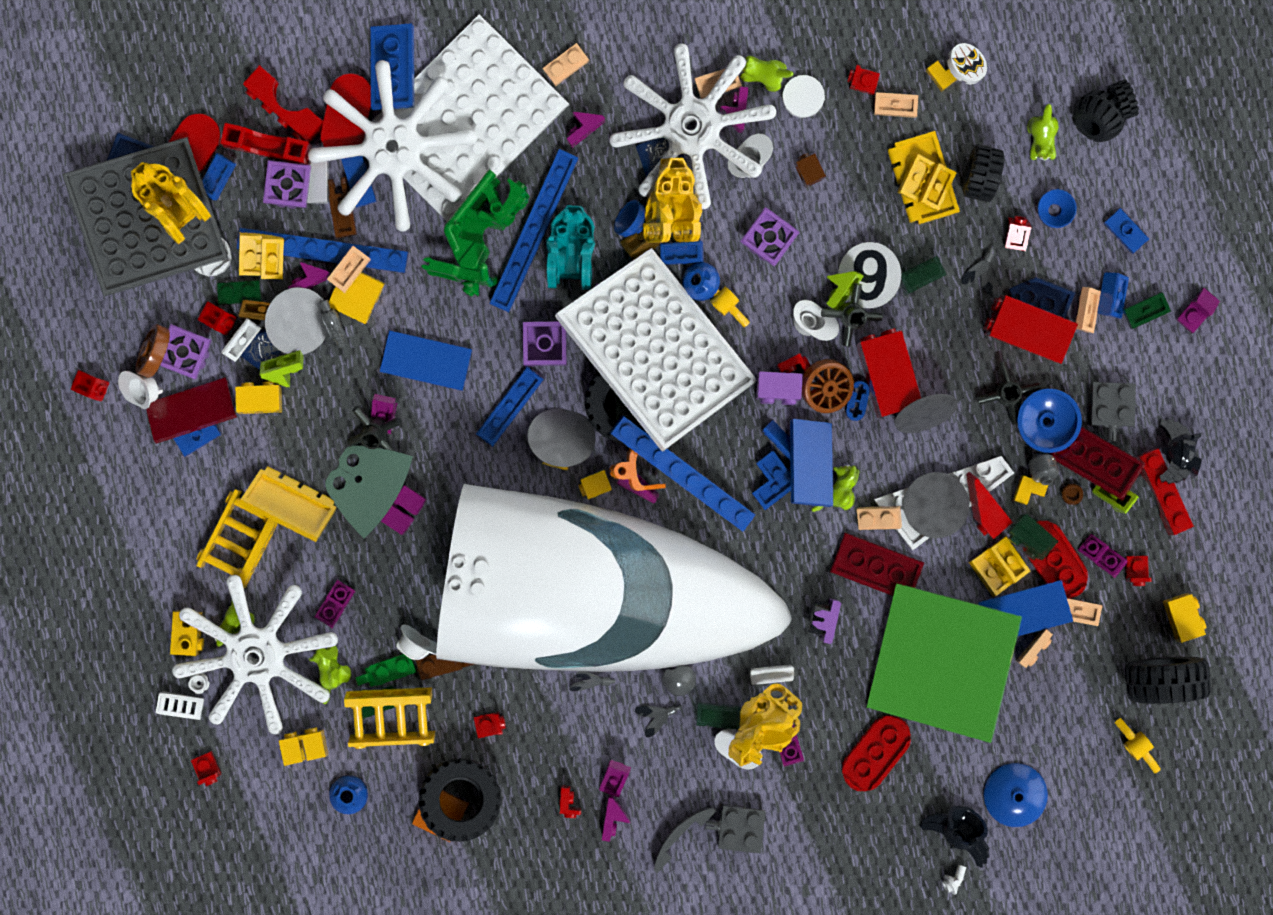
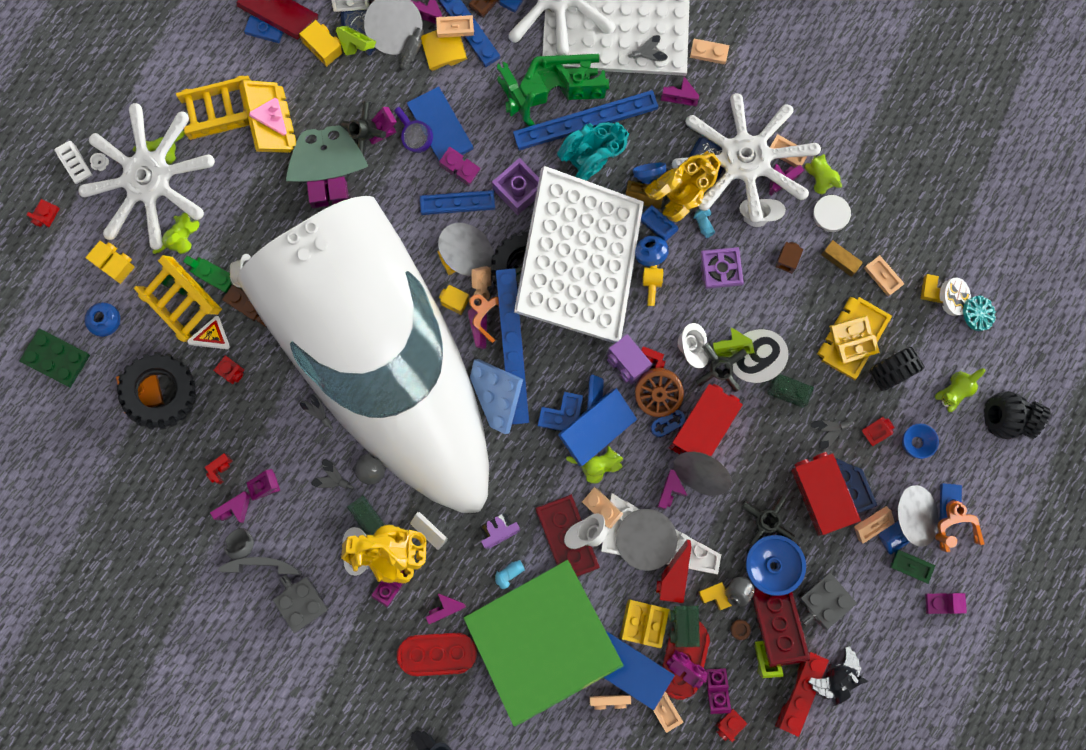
camera: 50 degrees right, 10 degrees down
yellow brick [170,611,204,656] -> none
magenta slope [314,580,355,629] -> none
red bracket [847,65,880,95] -> none
none -> dark green plate [19,328,90,388]
none -> piece [187,316,230,349]
none -> dark grey hair [224,528,254,560]
none -> bright pink piece [249,98,287,135]
none -> piece [394,107,433,153]
none -> magenta slope [426,594,466,624]
none -> magenta piece [439,147,481,186]
none -> medium blue plate [470,359,523,434]
none -> light nougat plate [472,266,491,301]
none -> medium azure arm [495,560,525,589]
none -> white piece [564,513,609,549]
none -> dark grey piece [628,35,668,61]
none -> magenta slope [657,469,687,510]
none -> magenta hinge [666,649,708,689]
none -> medium azure arm [694,209,715,238]
none -> pearl gold slope [821,240,863,277]
none -> sticker [898,485,939,547]
none -> orange piece [935,501,984,552]
none -> teal wheel [963,295,996,331]

